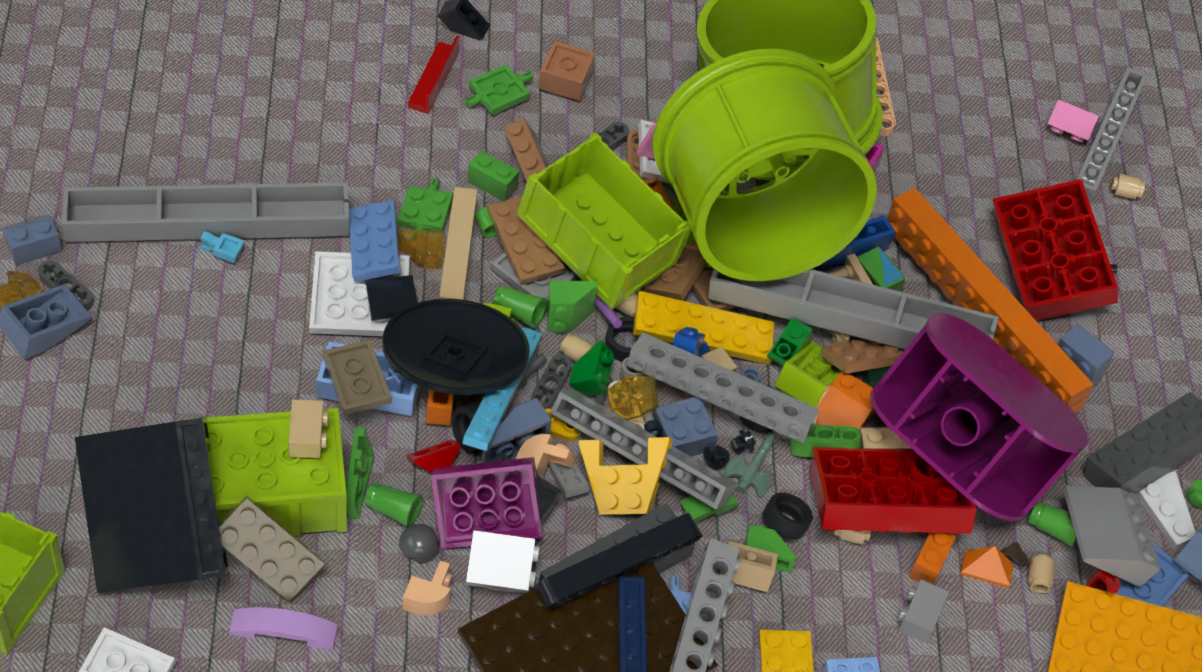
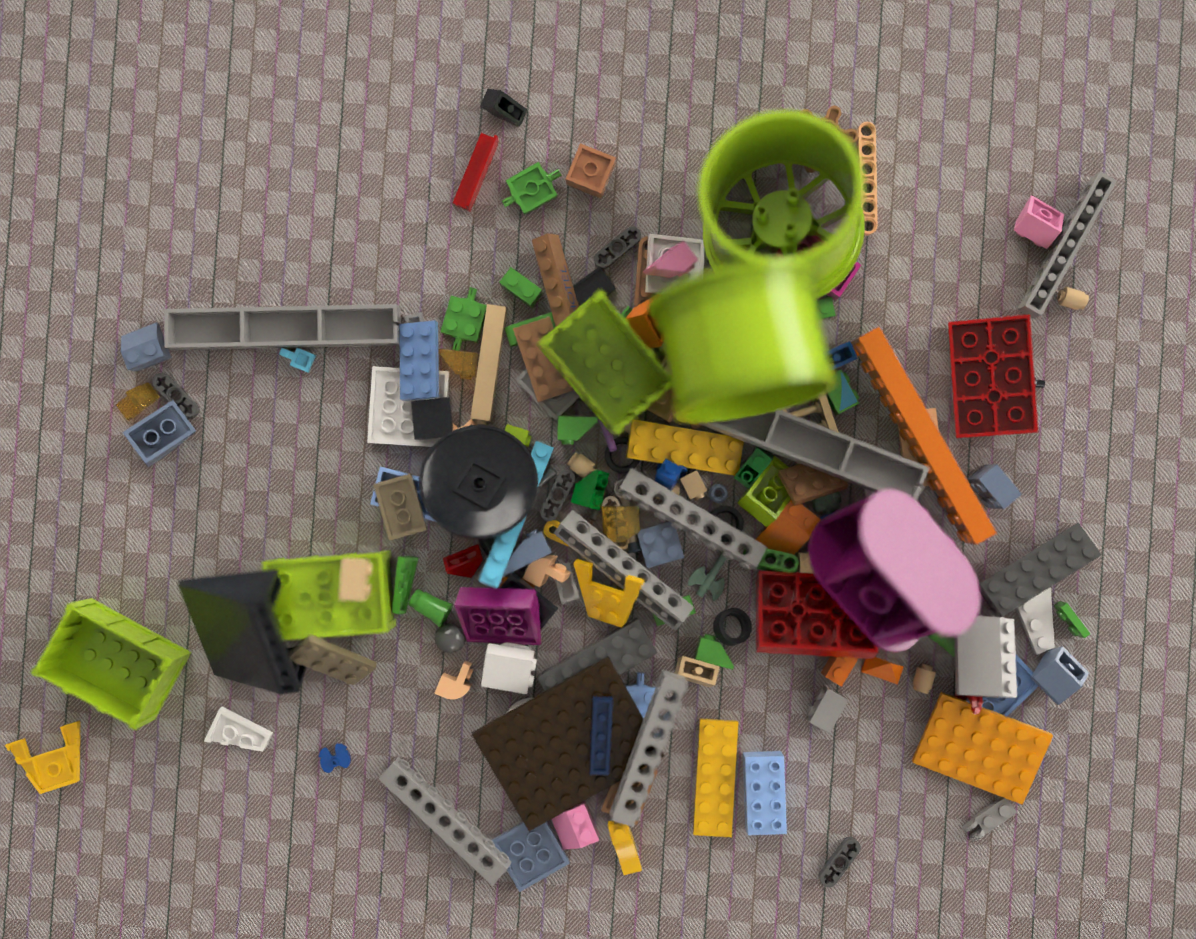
camera: 10 degrees right, 35 degrees up
lavender slope [229,607,338,650] -> none
bright green plant [493,286,547,329] -> none
black beam [535,513,703,610] -> none
black plate [703,445,730,470] -> none
black plate [730,429,756,455] -> none
dark brown slope [1001,541,1030,565] -> none

